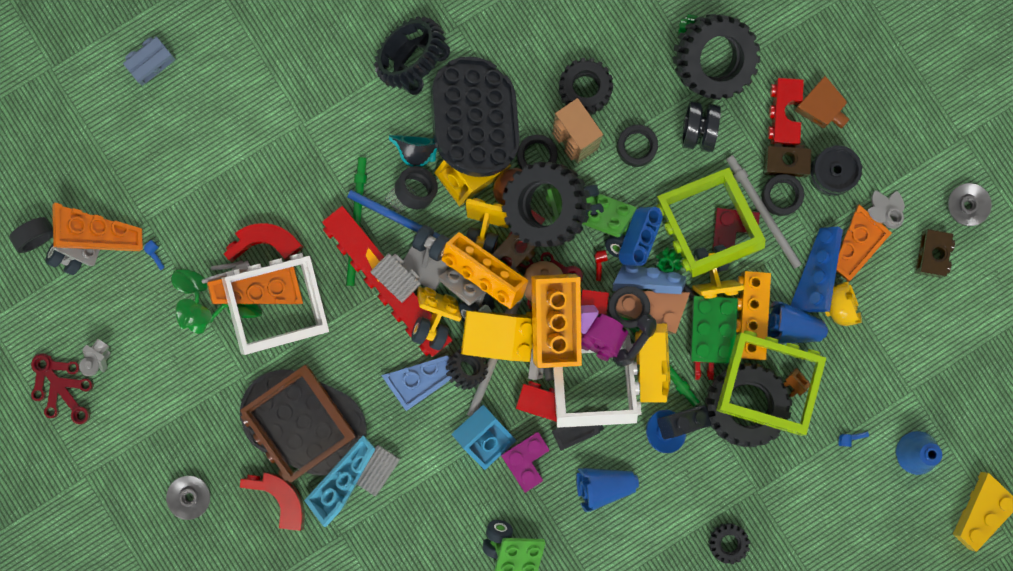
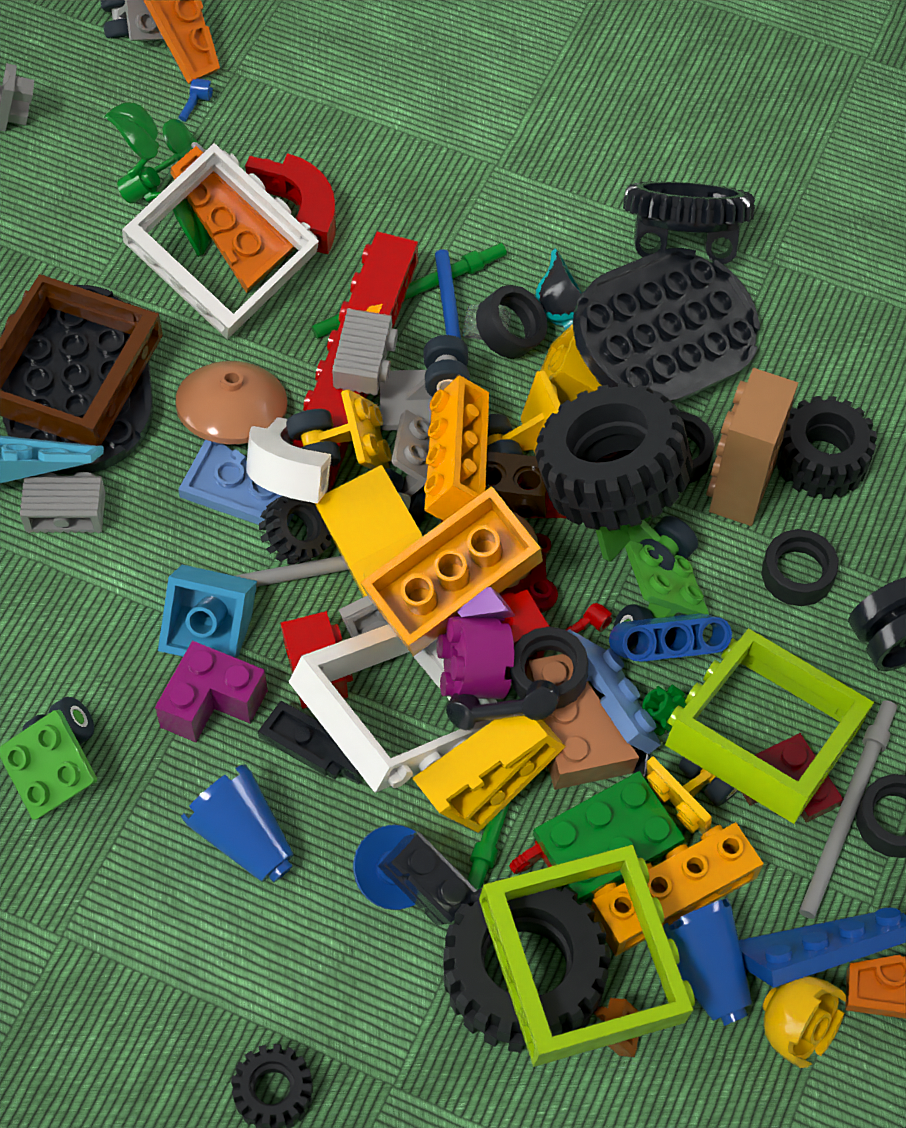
camera: 55 degrees right, 25 degrees down
none -> nougat dish [176,361,287,444]
none -> white arch [246,417,331,504]

